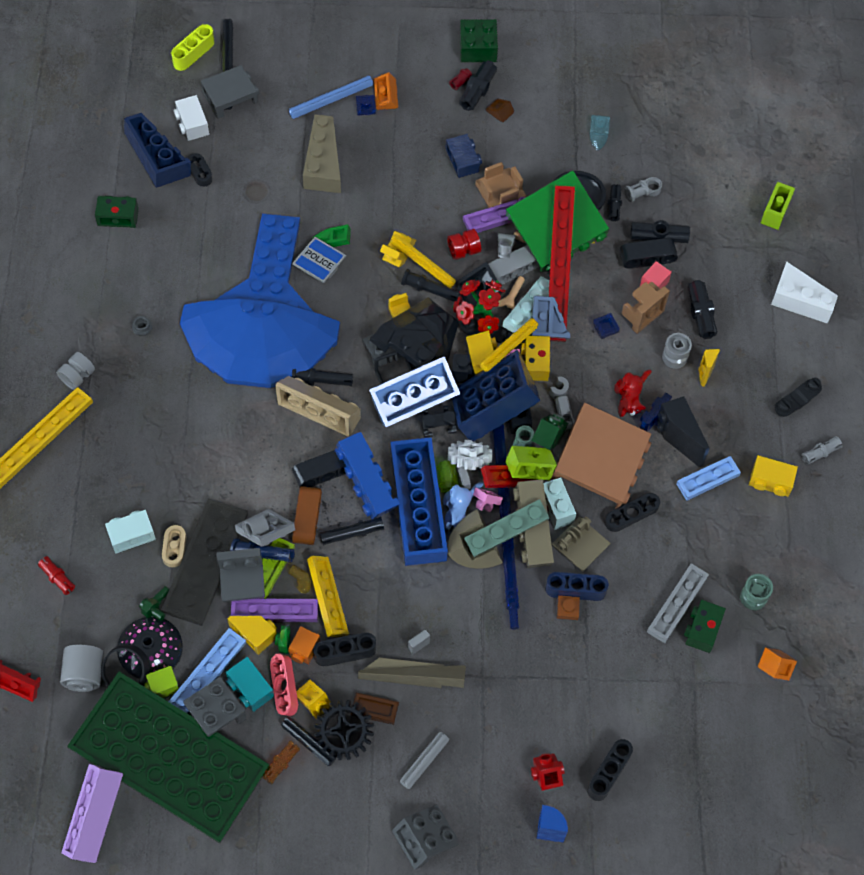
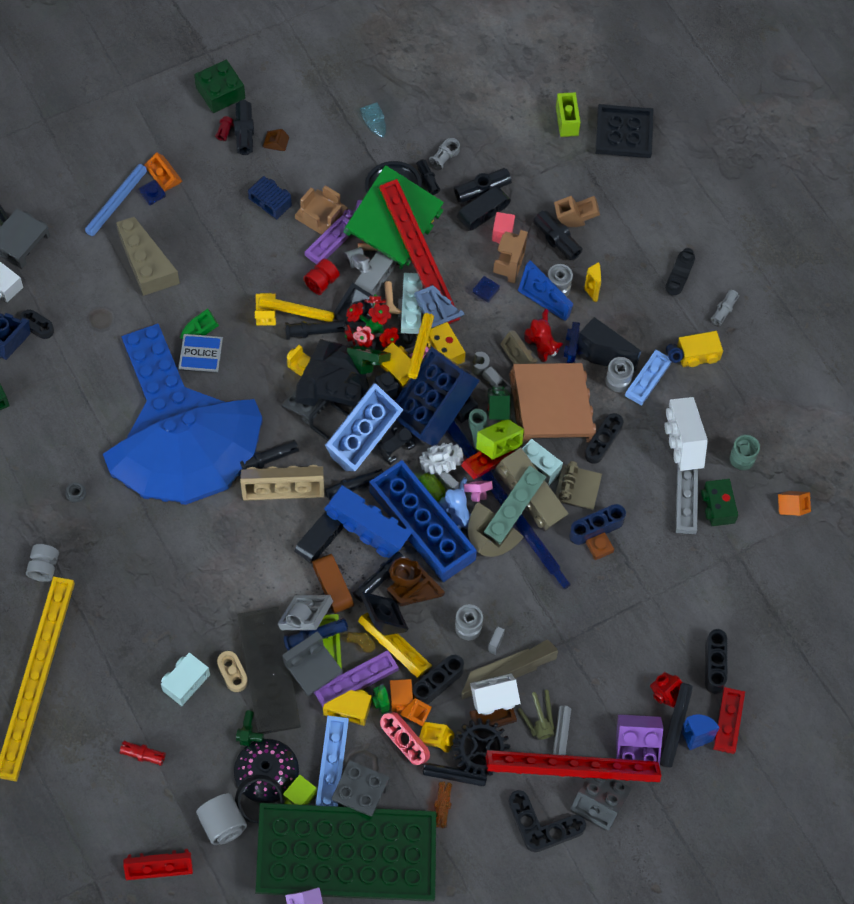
camera: 30 degrees left, 0 degrees up
teal brick [226,657,274,712] -> none
white wedge [771,262,838,323] -> none
none -> black pin [324,468,384,500]
none -> dark green slope [347,345,391,374]
none -> black slope [360,592,409,636]
none -> reddish brown wing [387,564,445,607]
none -> reddish brown hair [389,557,423,588]
none -> orange slope [400,698,432,727]
none -> light grey wheel [455,604,483,641]
none -> white brick [470,674,521,715]
none -> red plate [486,750,662,782]
none -> dark tan plate [500,331,538,364]
none -> black beam [509,790,586,852]
none -> blue wing [518,260,573,321]
none -> olive plant [518,689,555,740]
none -> medium nougat brick [554,196,600,227]
none -> black plate [595,104,654,158]
none -> light grey wheel [606,357,634,393]
none -> medium lavender slope [616,715,663,766]
none -> black axle [660,683,693,768]
none -> white brick [665,397,708,471]
none -> dark blue pin [666,343,684,363]
none -> red plate [713,687,745,754]

